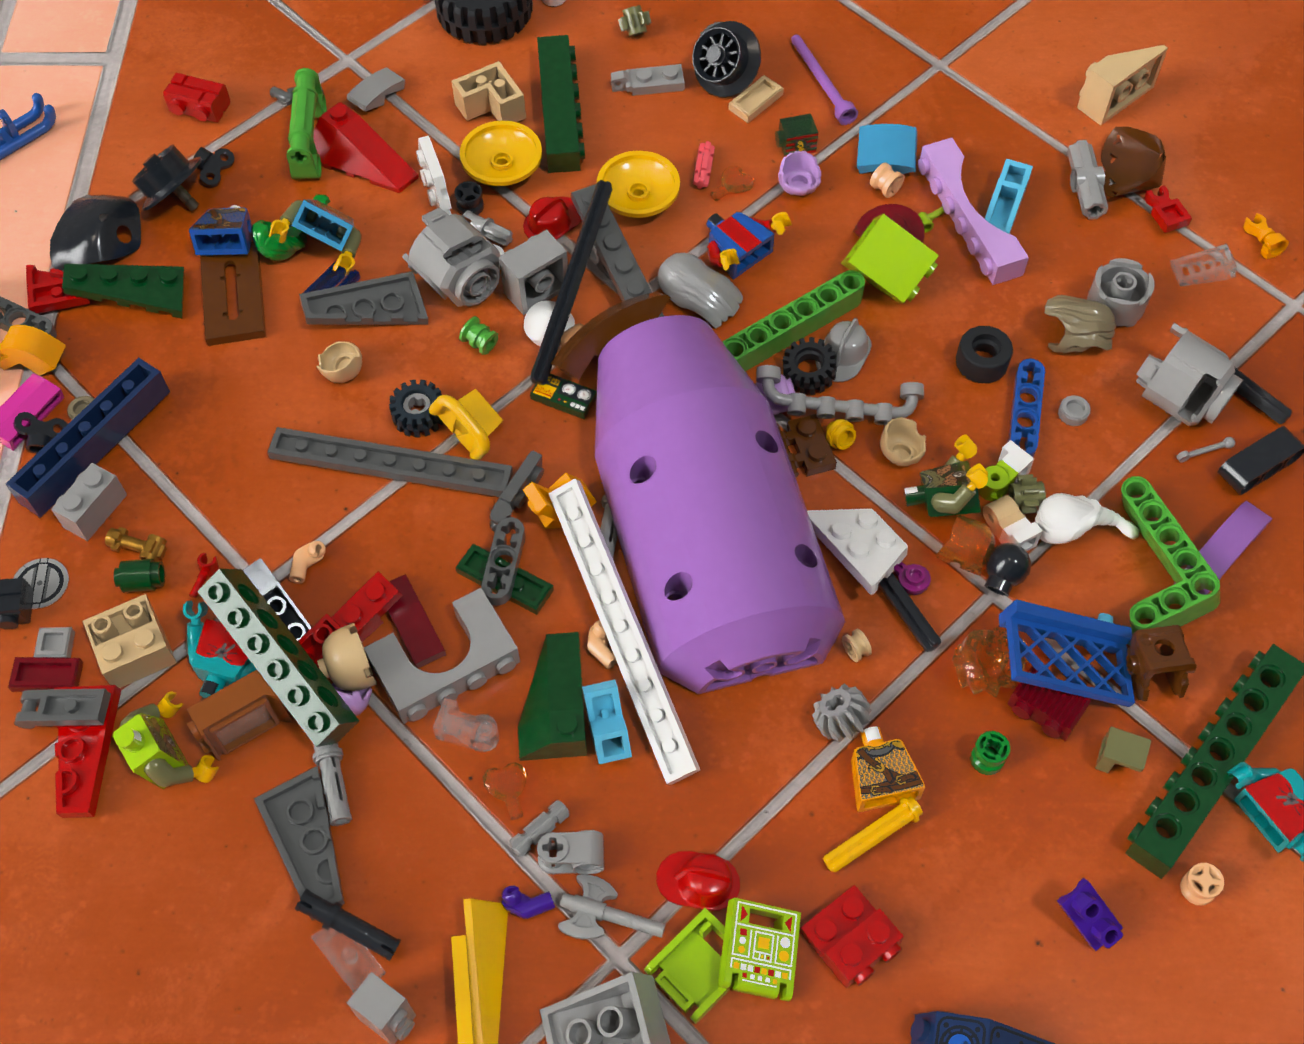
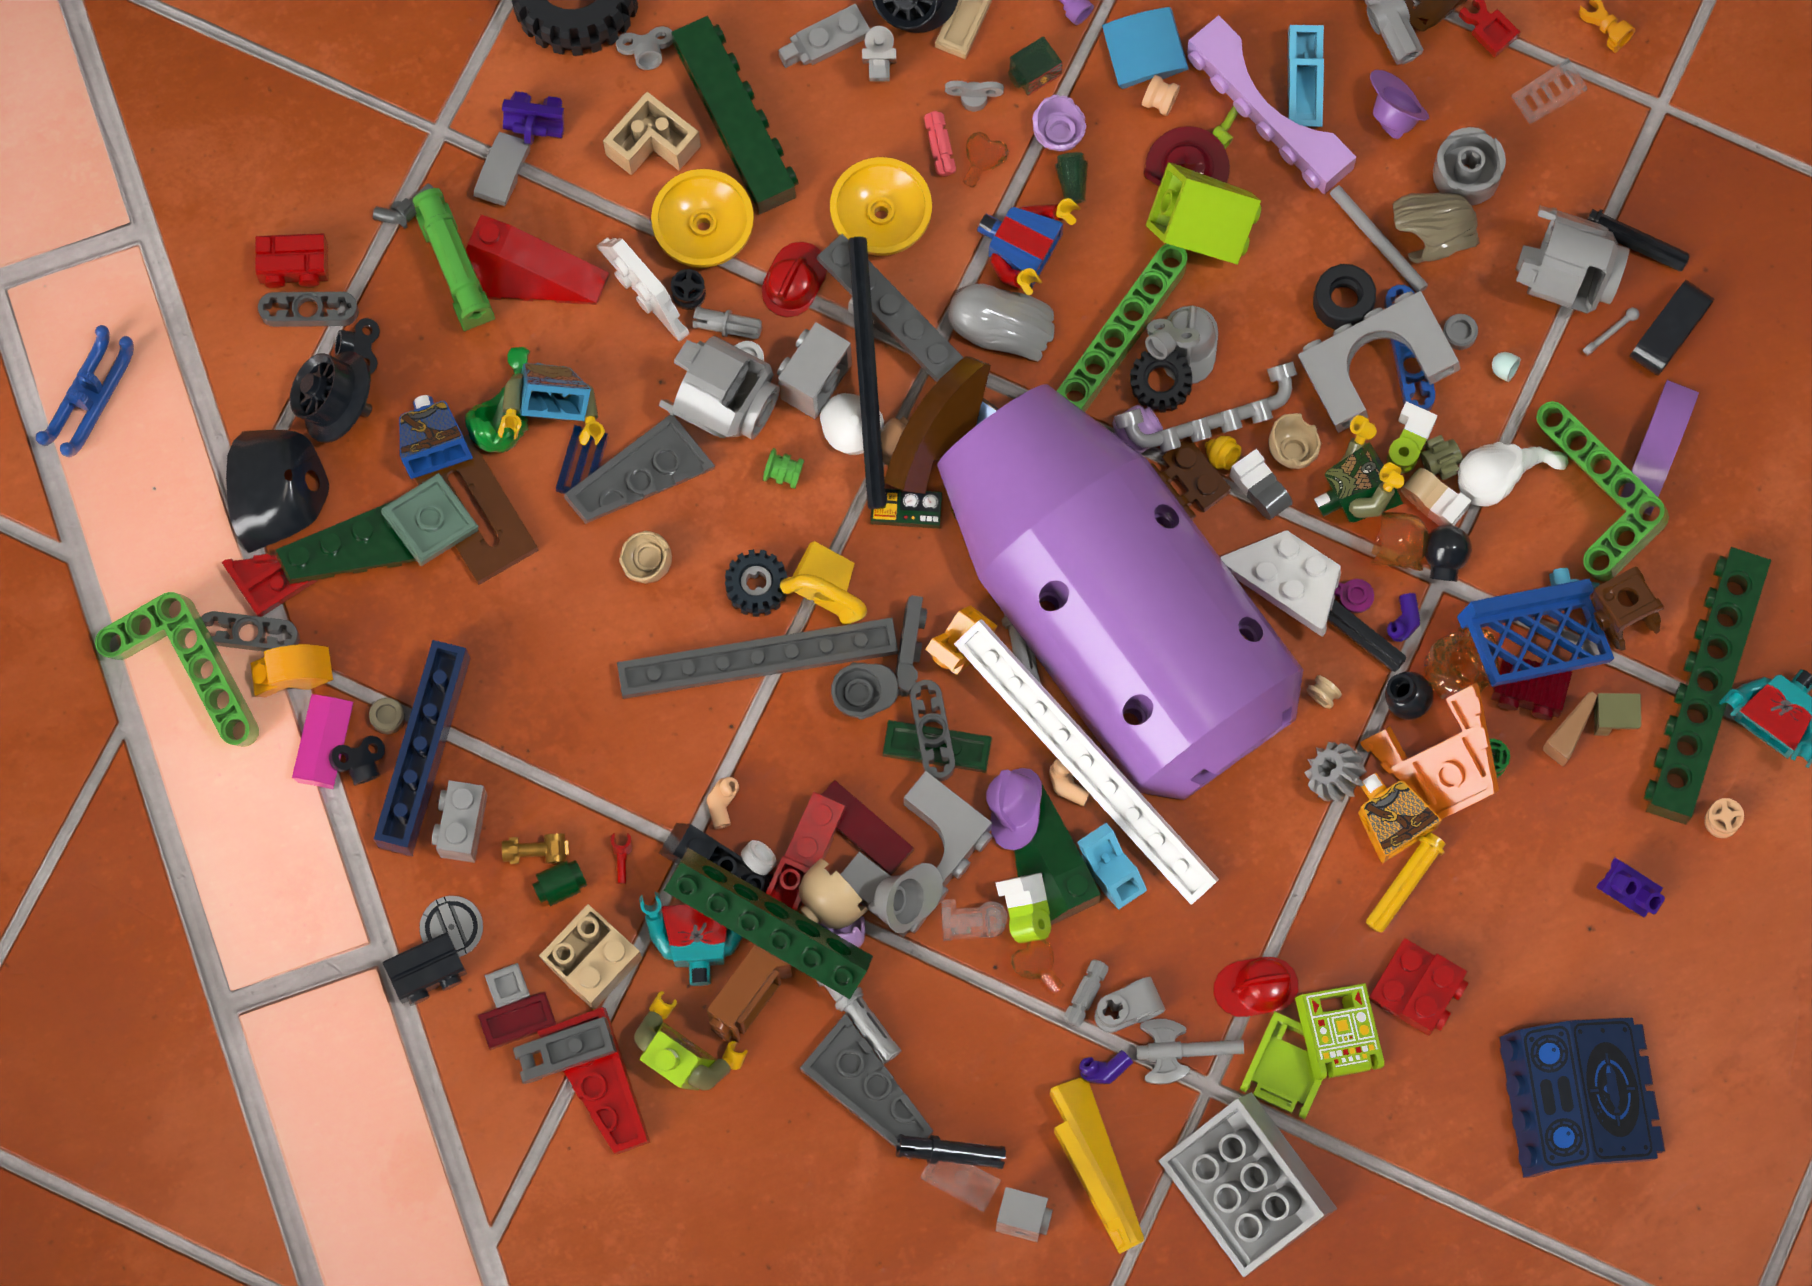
camera: 20 degrees left, 15 degrees up
none -> dark grey beam [258,292,359,327]
none -> sand green tile [381,473,479,566]
none -> dark purple hips [502,91,564,145]
none -> light grey piece [616,26,673,70]
none -> white tile [741,840,776,875]
none -> dark grey hat [831,662,899,720]
none -> light grey hips [862,26,897,82]
none -> light grey piece [868,863,943,933]
none -> light grey piece [945,80,1004,112]
none -> medium lavender piece [986,768,1042,850]
none -> leg [996,873,1051,943]
none -> clear green cone [1055,152,1088,204]
none -> light grey piece [1145,319,1200,360]
none -> leg [1230,449,1293,520]
none -> light grey arch [1298,291,1461,433]
none -> light grey bar [1330,185,1428,292]
none -> wing [1360,682,1499,819]
none -> medium lavender piece [1370,70,1429,139]
none -> black piece [1385,672,1434,720]
none -> dark purple arm [1387,593,1420,642]
none -> light aqua hinge [1492,352,1521,382]
none -> medium nougat slope [1543,691,1597,767]

